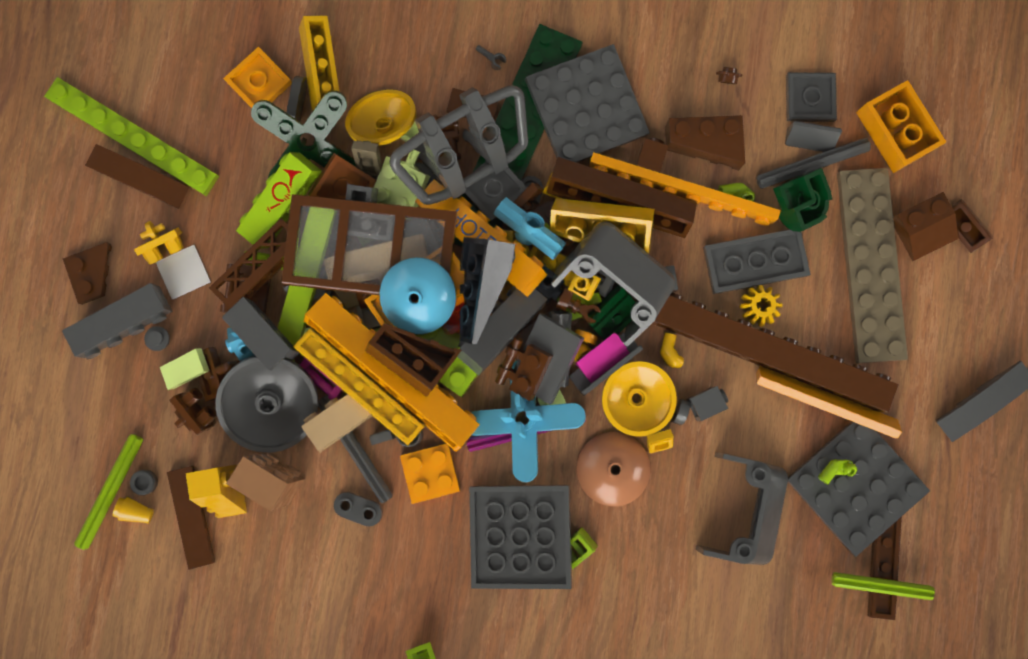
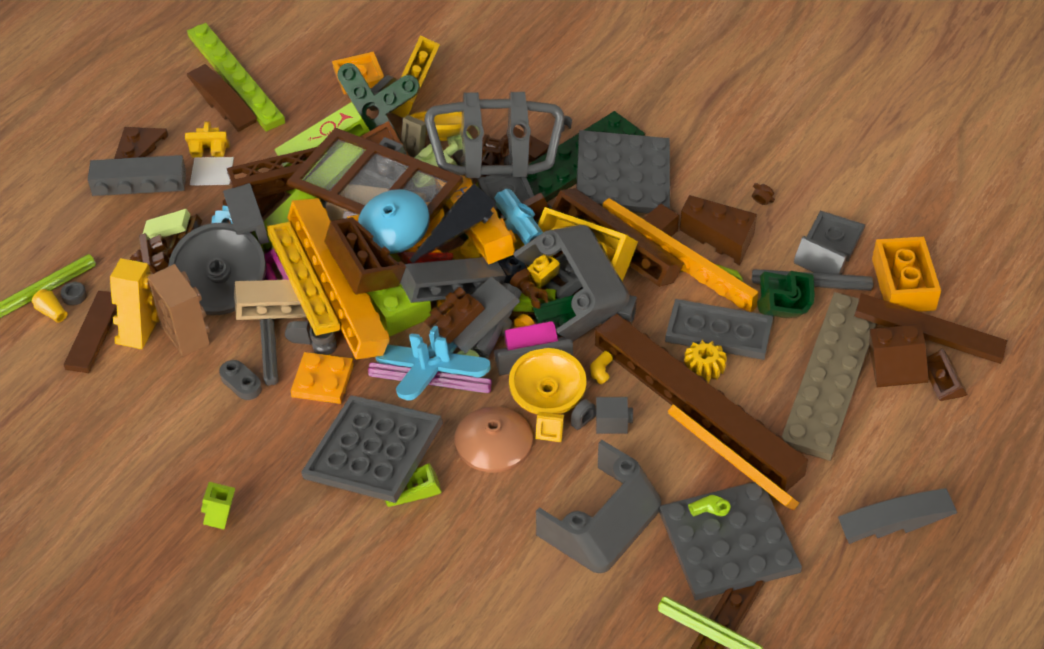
camera: 25 degrees right, 35 degrees down
dark grey plate [144,326,170,351] -> none
none -> reddish brown tile [854,293,1007,364]

